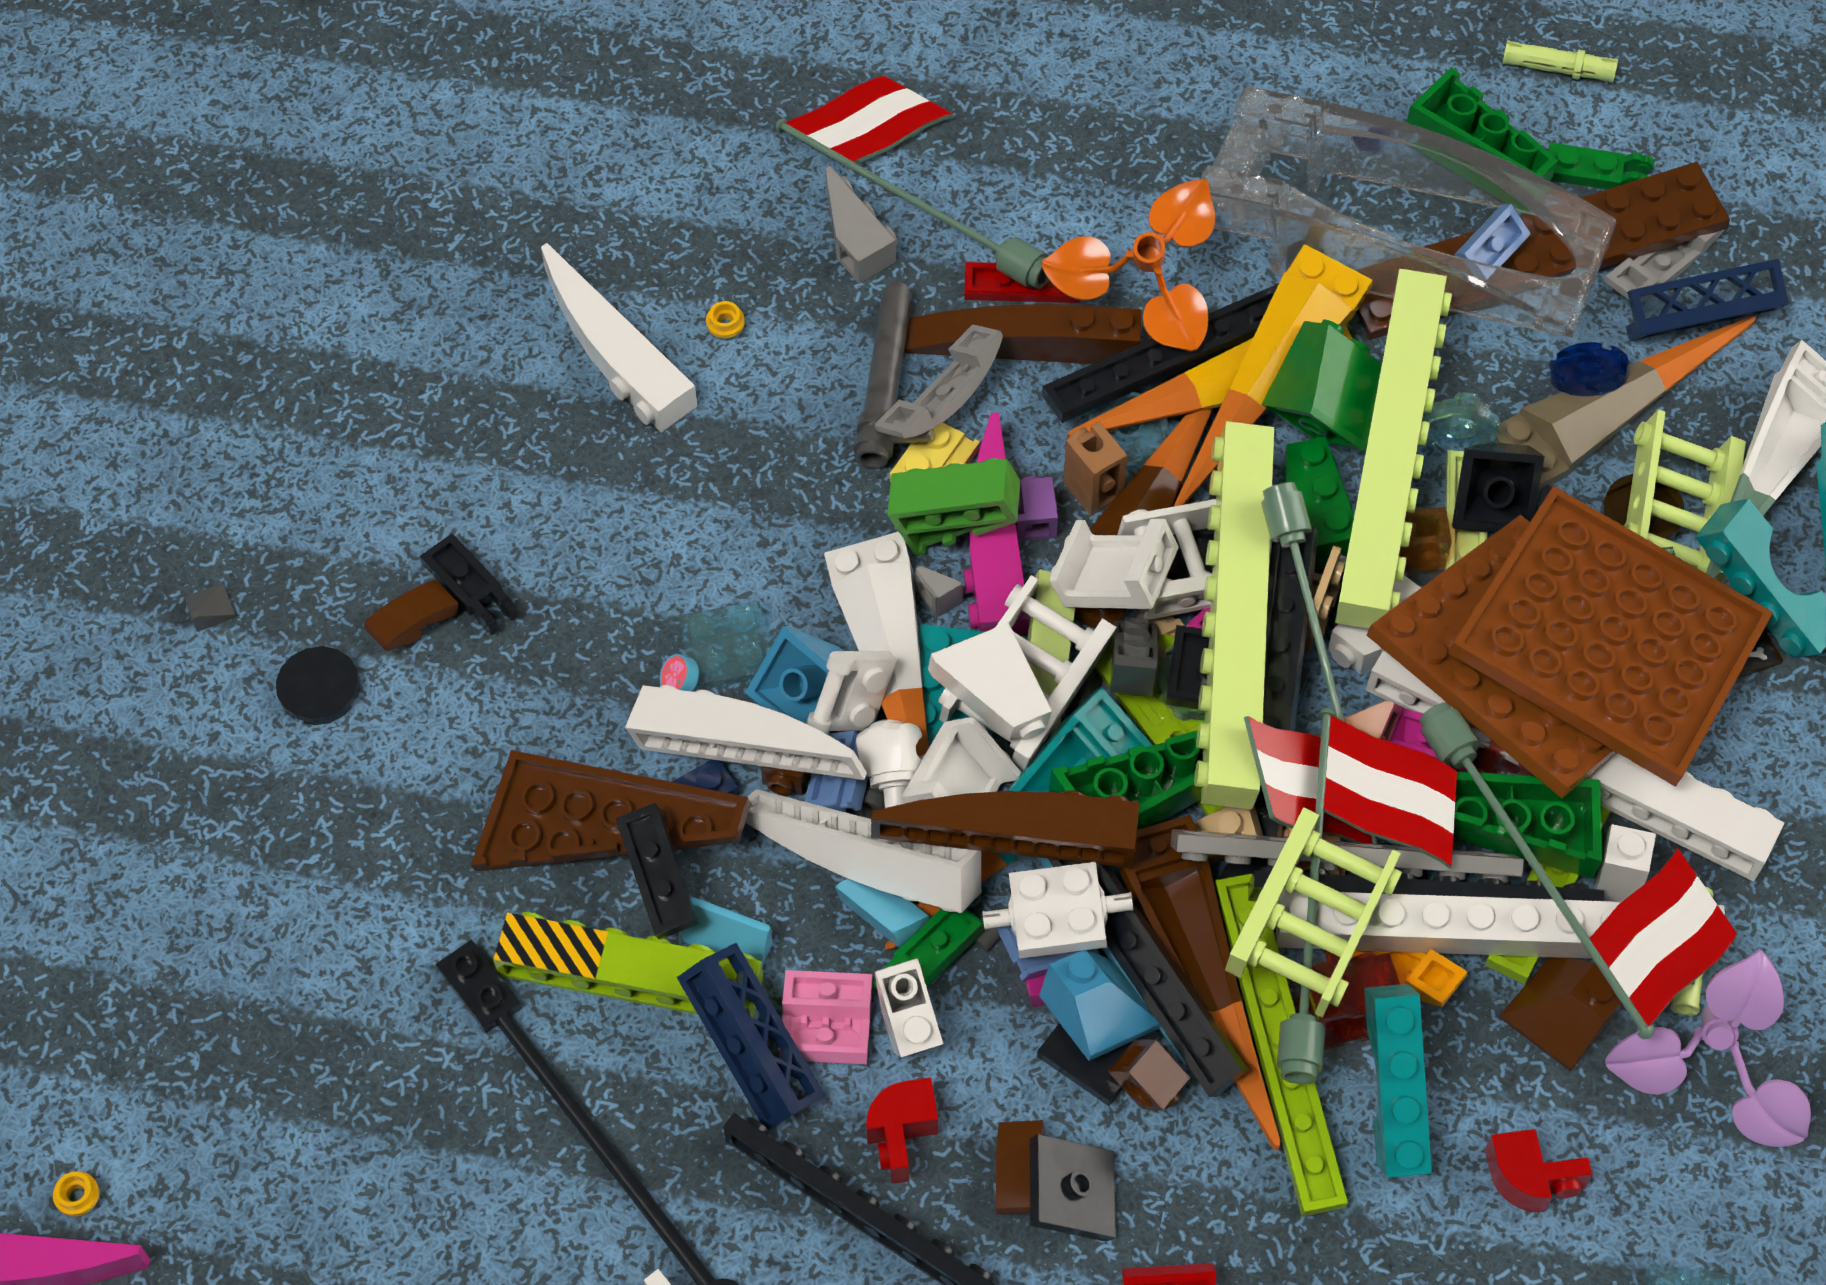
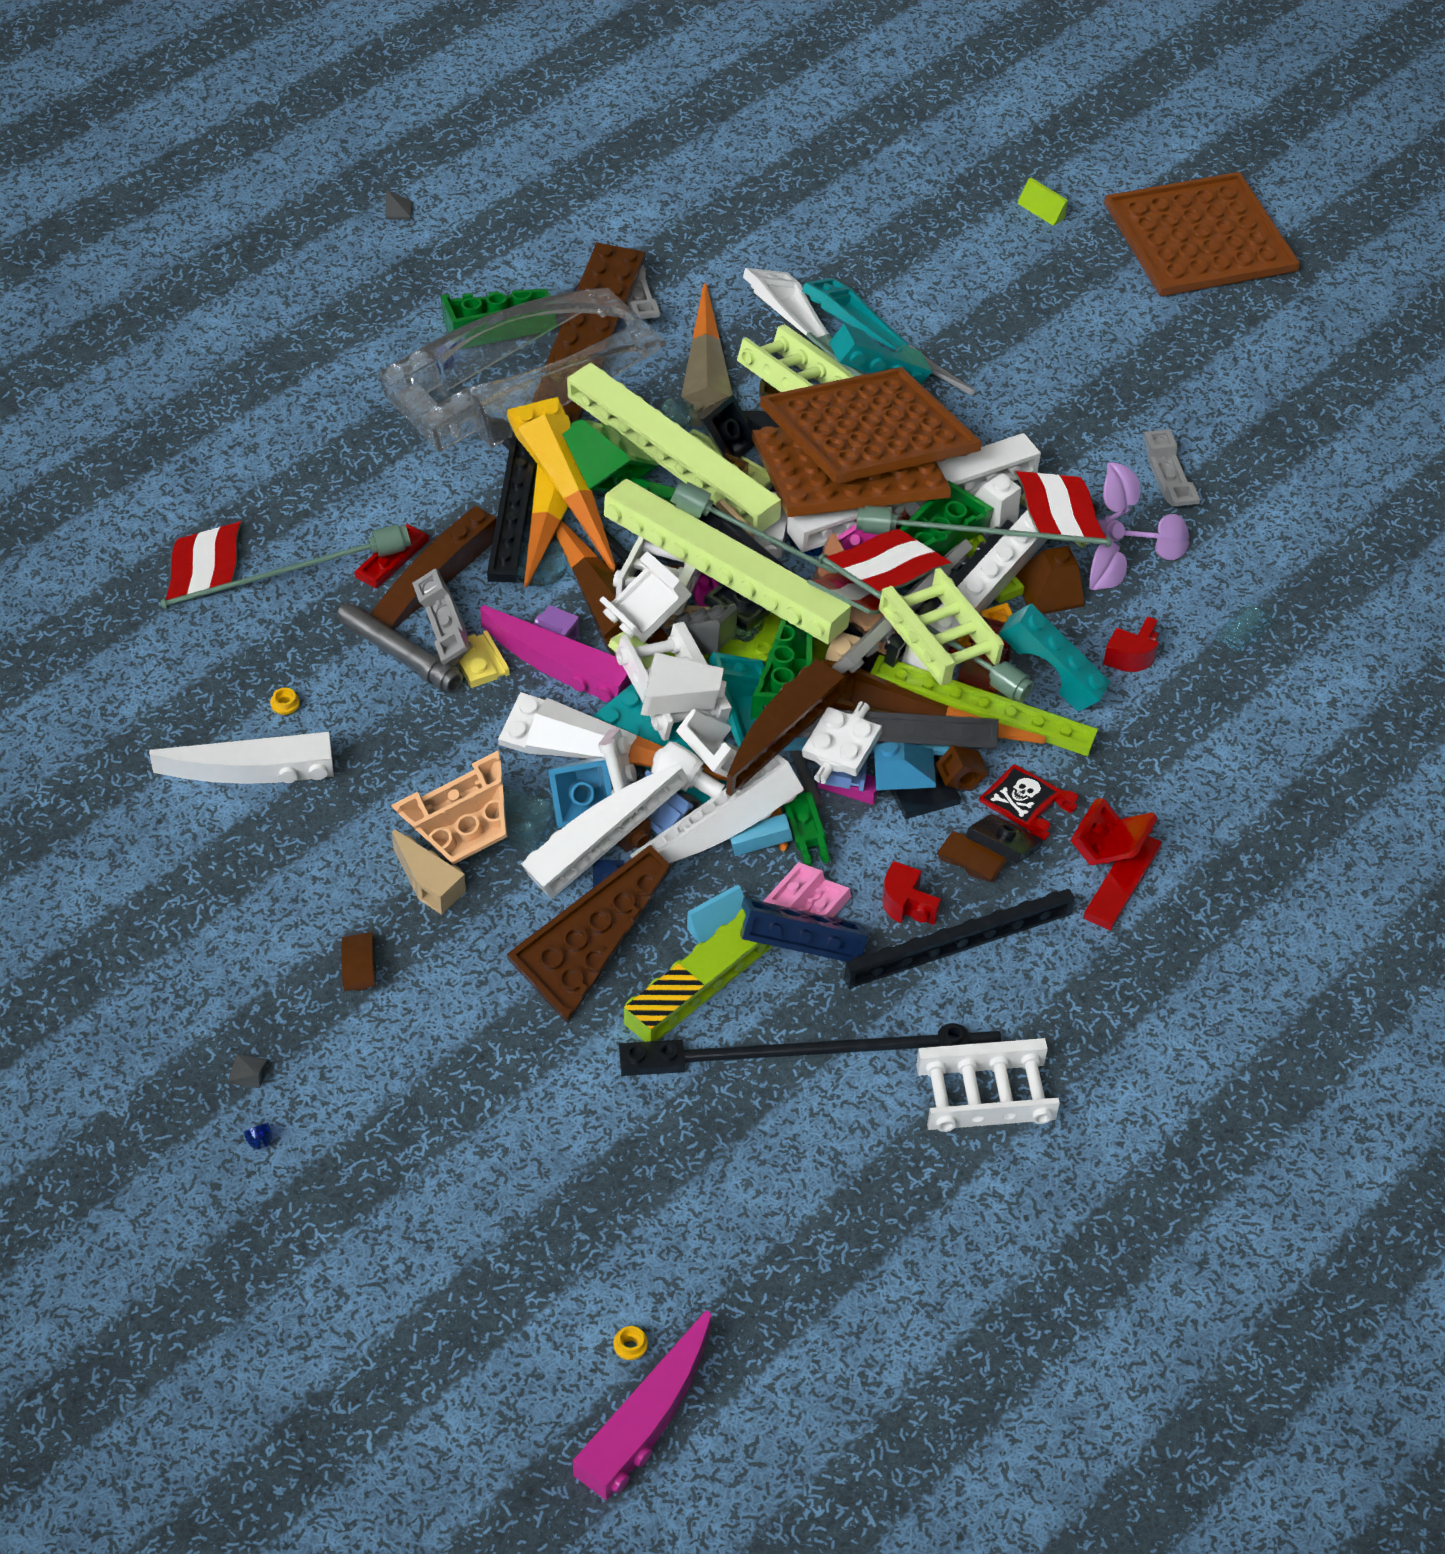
camera: 60 degrees left, 10 degrees down
black tile [276,646,360,725] -> none
black hinge [420,533,520,635] -> none
black plate [616,803,699,940] -> none
tile [660,654,699,692] -> none
light grey slope [825,166,898,283] -> none
white slope [874,958,943,1057] -> none
bright green wedge [887,458,1021,556] -> none
light grey slope [915,566,963,617] -> none
orange plant [1041,179,1215,352] -> none
medium nougat brick [1063,421,1127,516] -> none
medium blue plate [1455,204,1531,284] -> none
yellowish green pin [1503,40,1618,83] -> none
green hinge [1548,142,1655,189] -> none
clear blue tile [1549,342,1630,397] -> none
dark blue fence [1626,259,1789,341] -> none
none -> clear blue hinge [243,1123,272,1150]
none -> light nougat wedge [391,750,508,865]
none -> tan slope [392,829,466,915]
none -> flag [979,764,1078,841]

